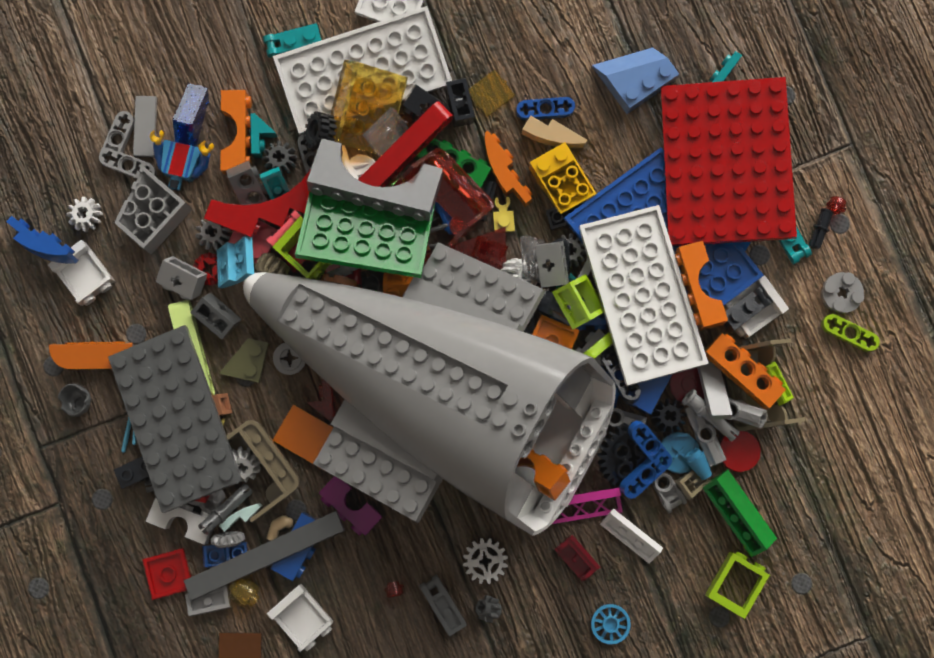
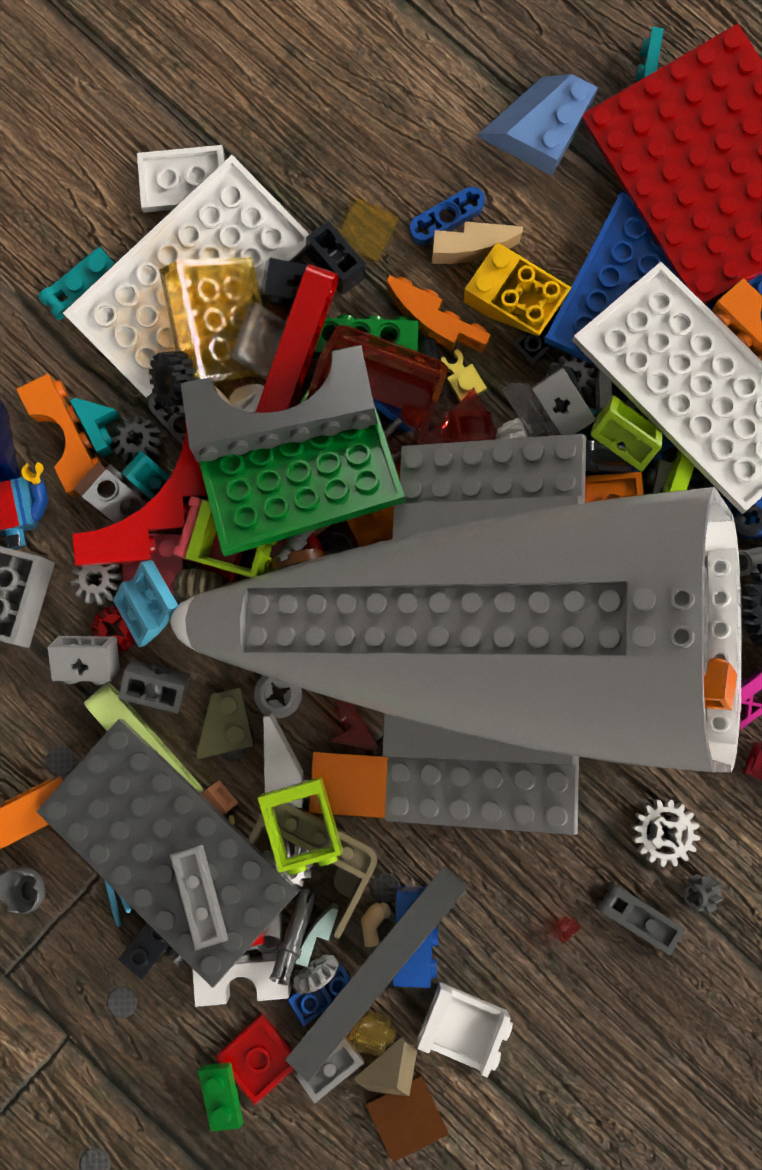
camera: 25 degrees left, 0 degrees up
magenta arch [319,476,383,536] -> none
none -> light grey tile [170,845,229,950]
none -> green plate [198,1062,244,1132]
none -> lime window [258,776,343,875]
none -> white slope [263,712,309,808]
none -> dark tan slope [354,1037,417,1096]

